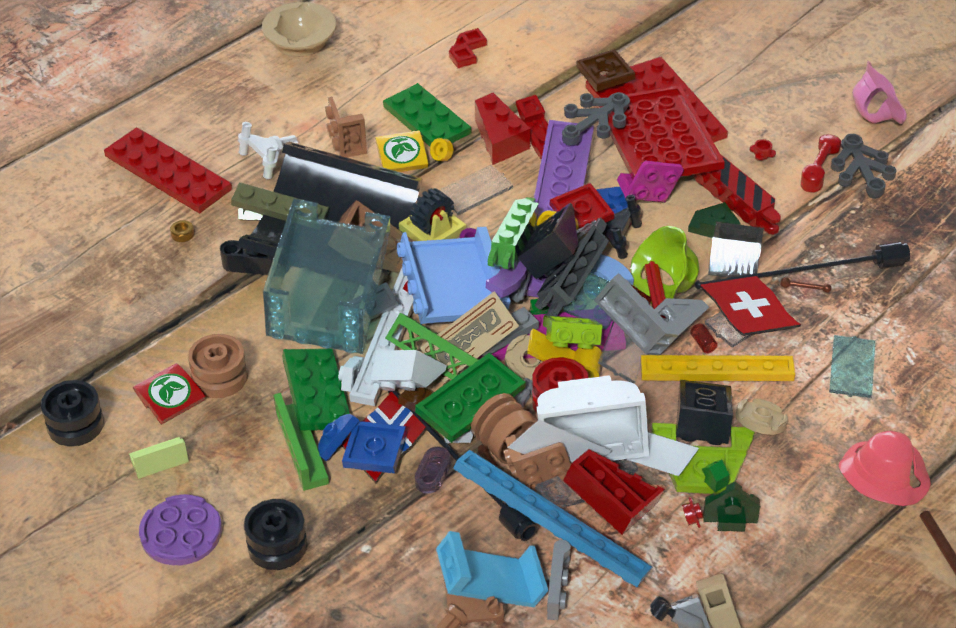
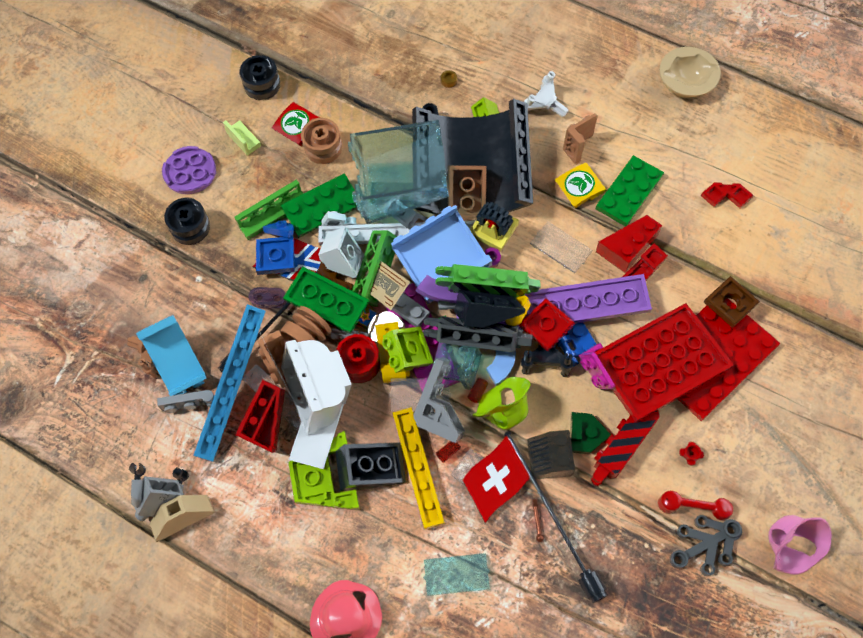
camera: 75 degrees right, 20 degrees up
red plate [104,127,232,214] -> none
olive plate [231,182,329,231] -> none
yellow tile [430,138,453,161] -> none
dark grey plant [562,93,630,145] -> none
red axle [644,261,666,318] -> none
red plate [682,496,704,528] -> none
green piece [702,460,730,492] -> none
dark green plate [703,481,760,532] -> none
tan tile [735,399,788,435] -> none

